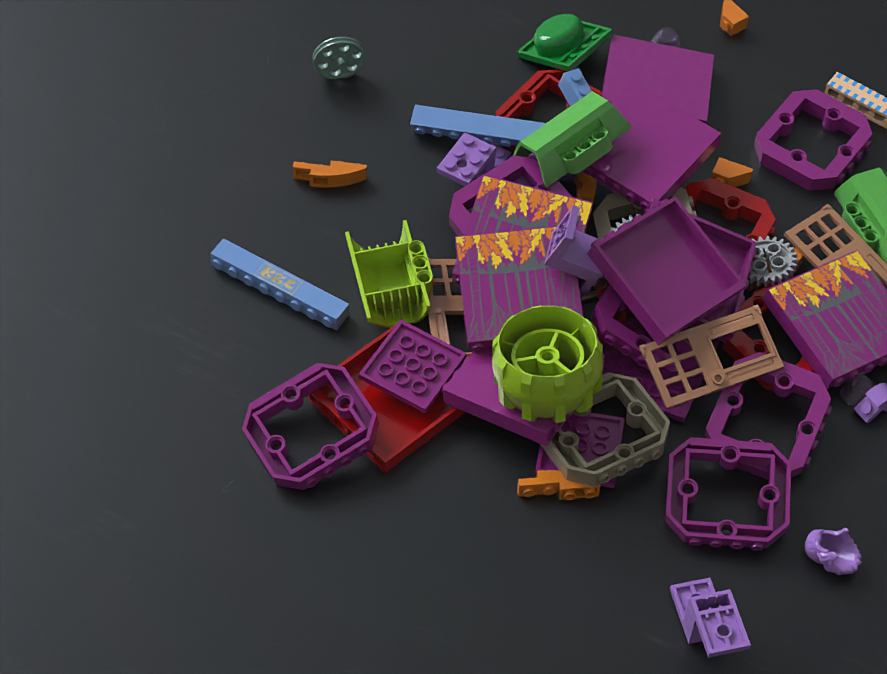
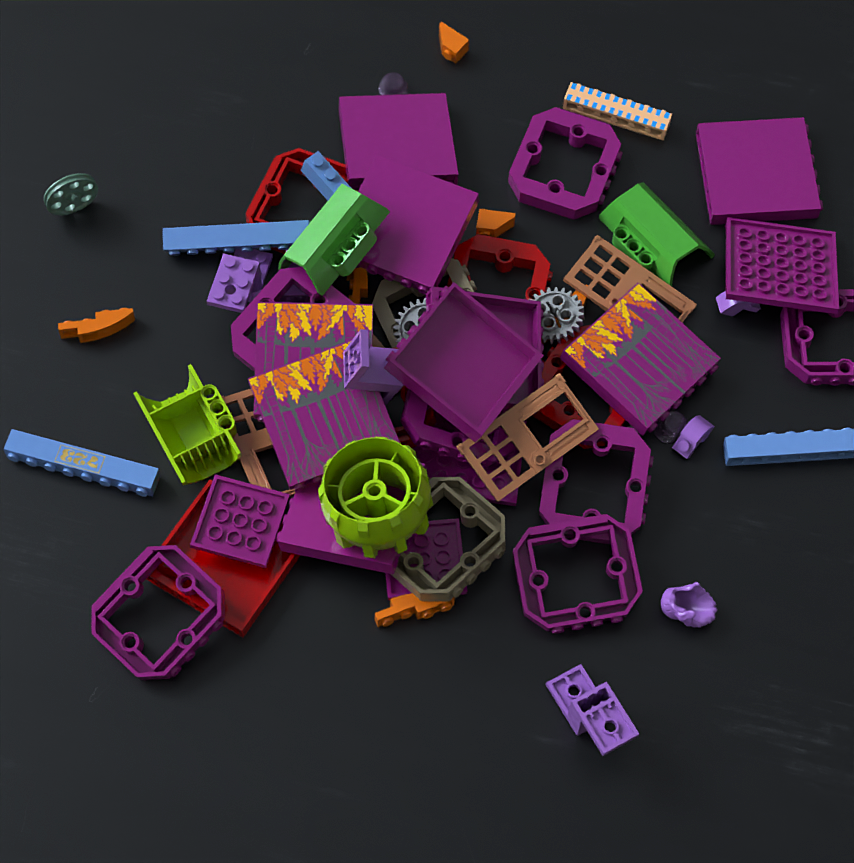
camera: 15 degrees left, 10 degrees up
green piece [517,14,613,72] -> none

